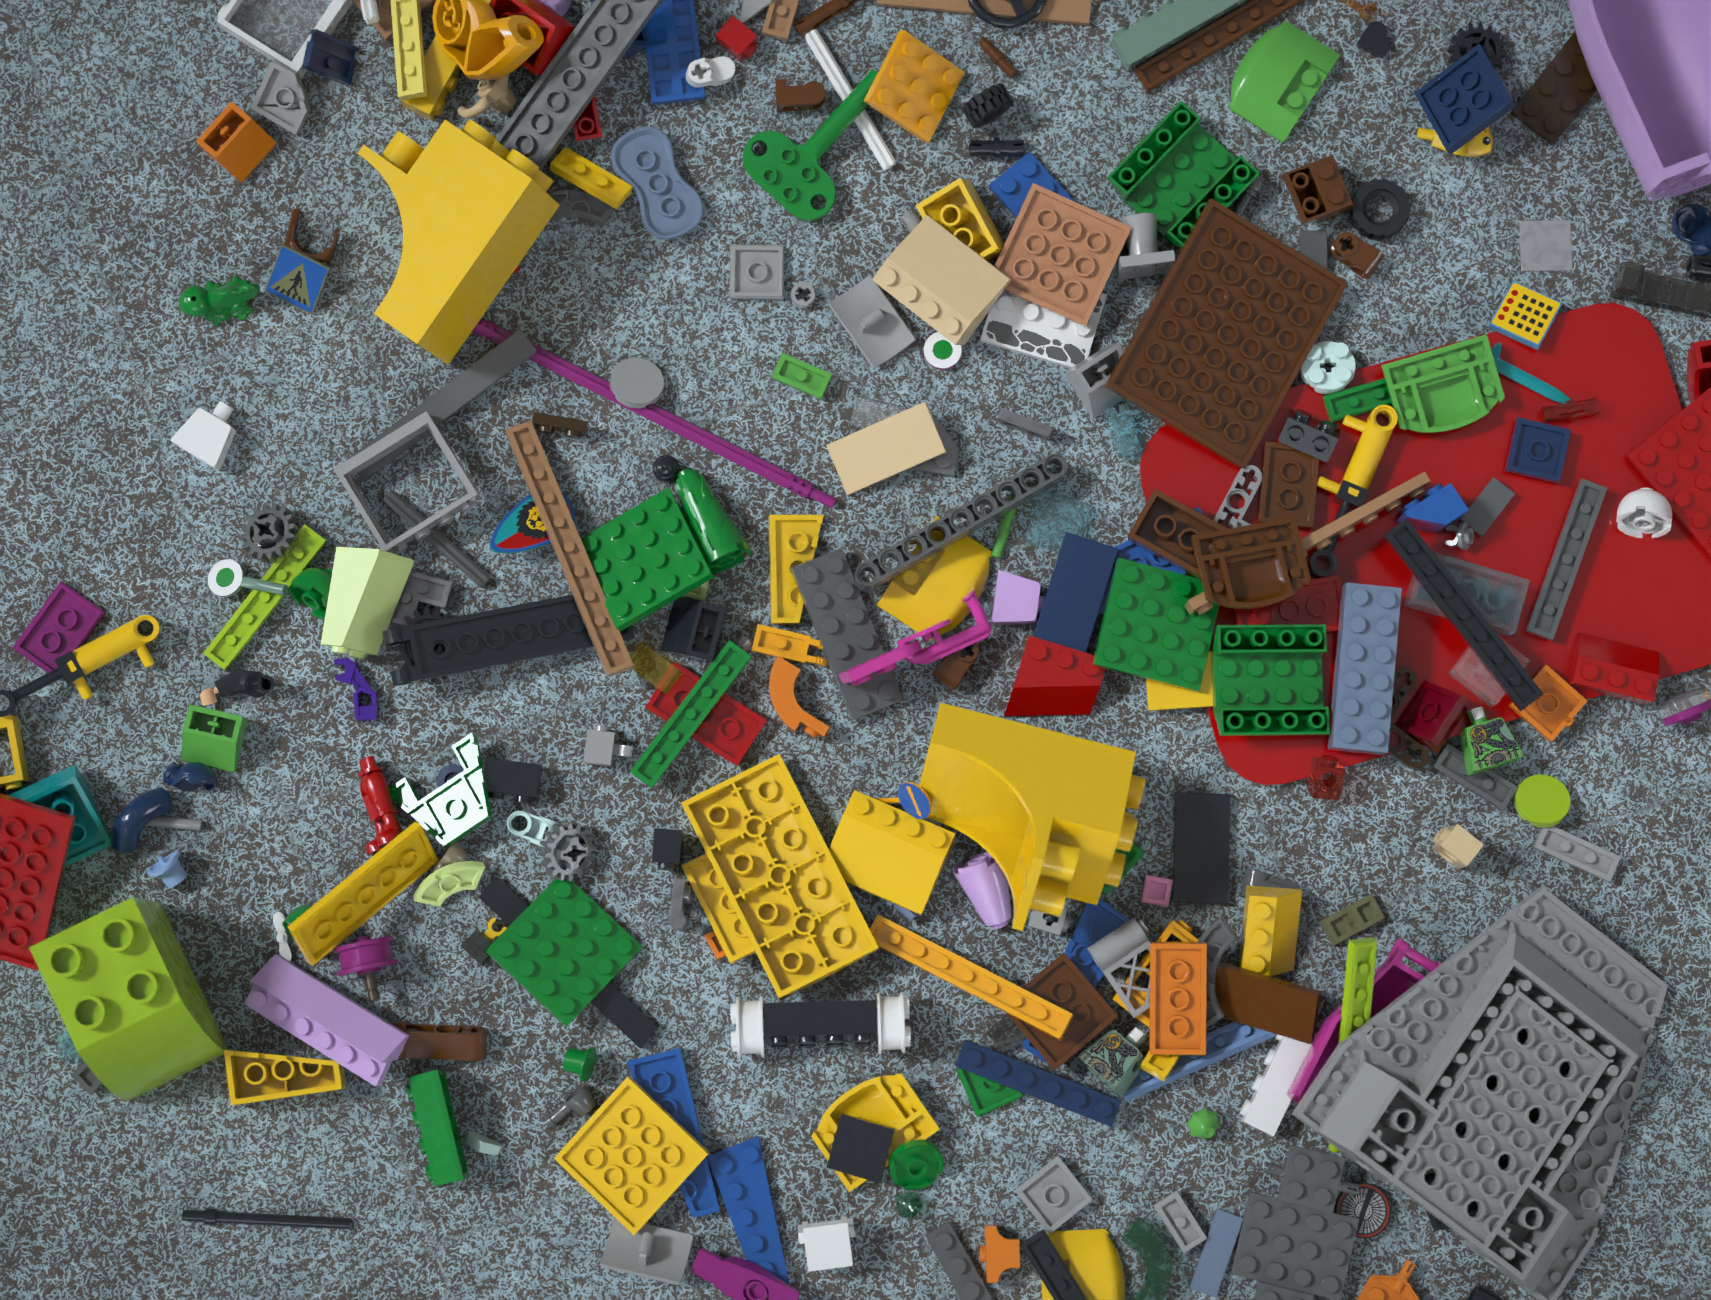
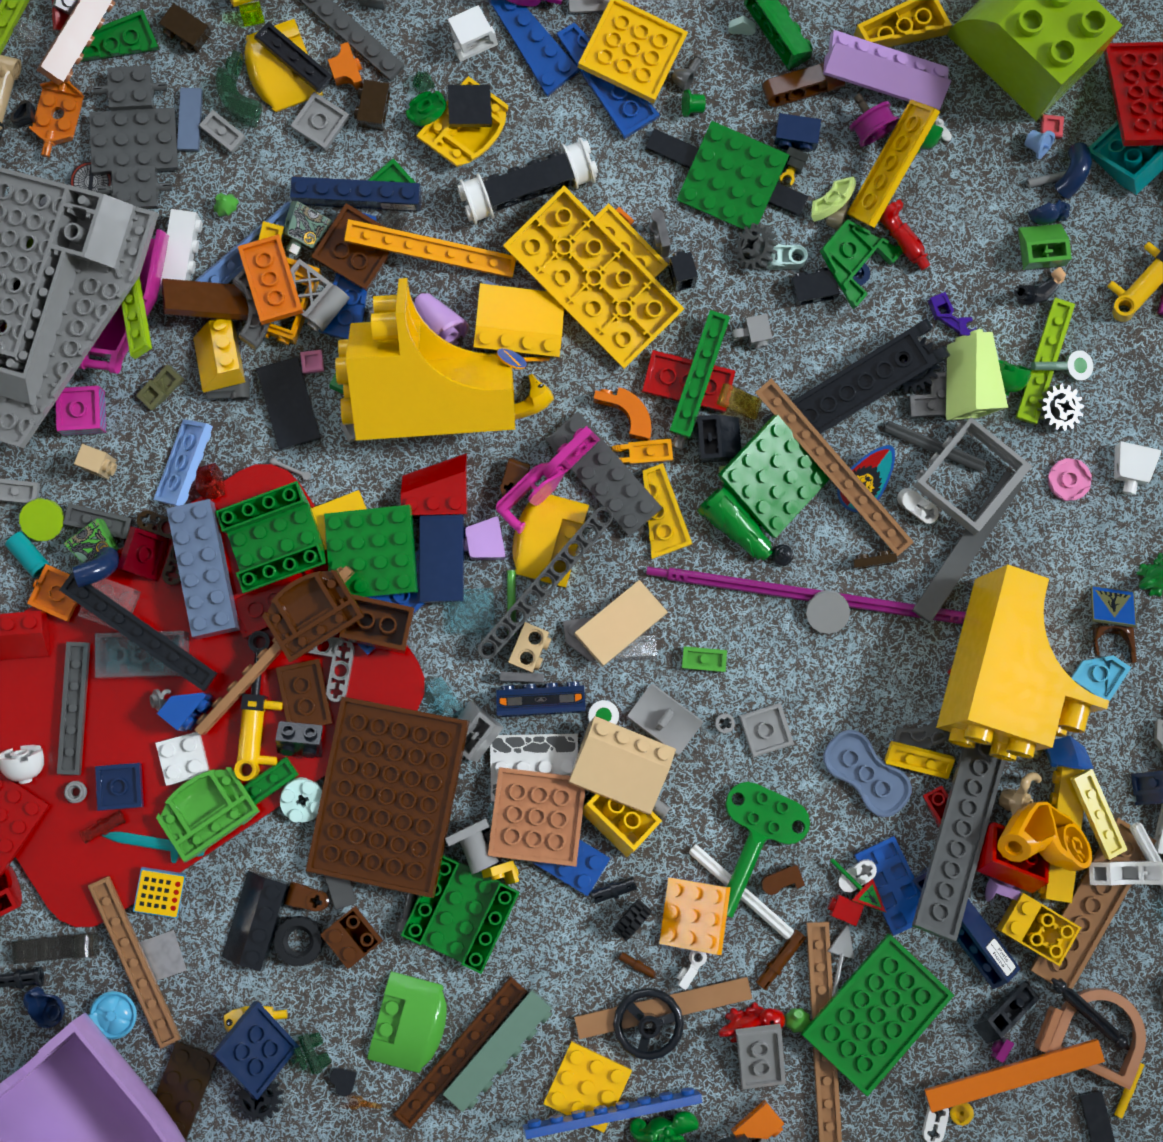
camera: 160 degrees right, 0 degrees up
dark grey tile [1459,477,1515,537] -> none
none -> teal pin [4,531,50,578]
none -> dark pink container [56,386,106,436]
none -> light grey plate [64,781,87,803]
none -> dark blue cylinder [72,547,119,587]
none -> medium nougat tile [88,876,181,1049]
none -> medium azure piece [88,991,137,1039]
none -> light blue plate [153,419,213,506]
none -> white plate [156,732,210,786]
none -> black slope [222,871,290,971]
none -> light grey hinge [269,457,311,480]
none -> clear green hips [291,1032,331,1075]
none -> dark brown brick [354,79,391,131]
none -> yellow bracket [481,860,519,885]
none -> dark blue slope [496,682,586,717]
none -> tan brick [508,622,552,673]
none -> yellow animal [515,373,554,420]
none -> white plate [677,950,707,990]
none -> dark blue brick [774,113,821,152]
none -> piece [830,858,886,913]
none -> white piece [897,488,939,524]
none -> coral tile [1040,114,1064,139]
none -> blue slope [1044,735,1094,770]
none -> bright pink tile [1048,458,1092,501]
none -> medium azure plate [1071,655,1132,701]

